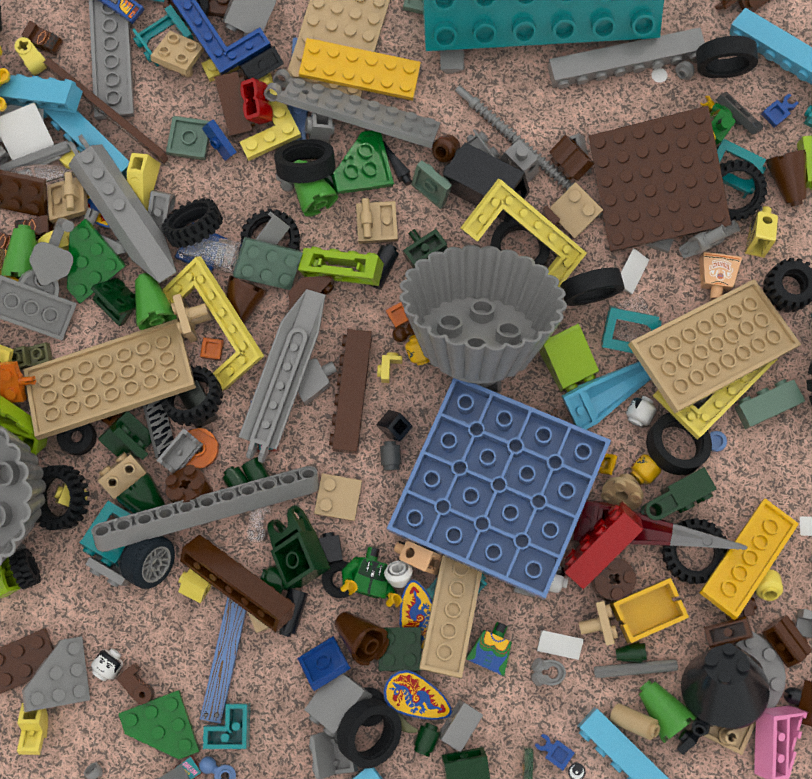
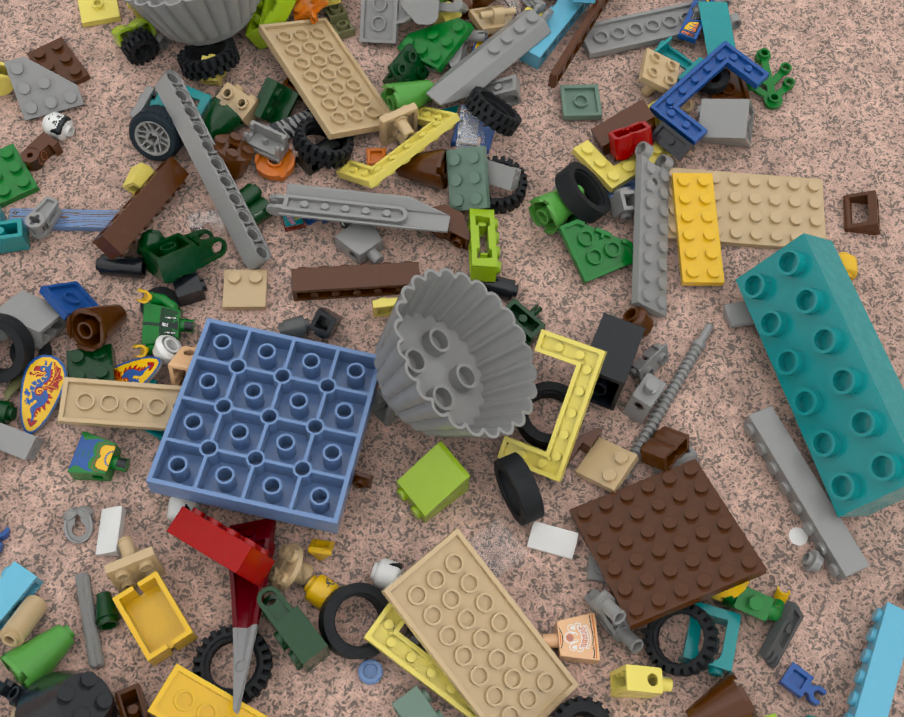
camera: 70 degrees right, 15 degrees down
black tyre [57,423,97,456] -> none
light yellow slope [127,153,161,211] -> none
blue plate [202,119,237,161] -> none
tan plate [356,198,398,244] -> none
black piece [383,141,412,186] -> none
sand green plate [411,160,452,209] -> none
medium azure plate [561,361,651,430] -> none
reddish brown brick [591,558,636,601] -> none
teal panel [601,305,662,354] -> none
black tyre [696,36,758,78] -> none
none -> light grey piece [25,196,63,239]

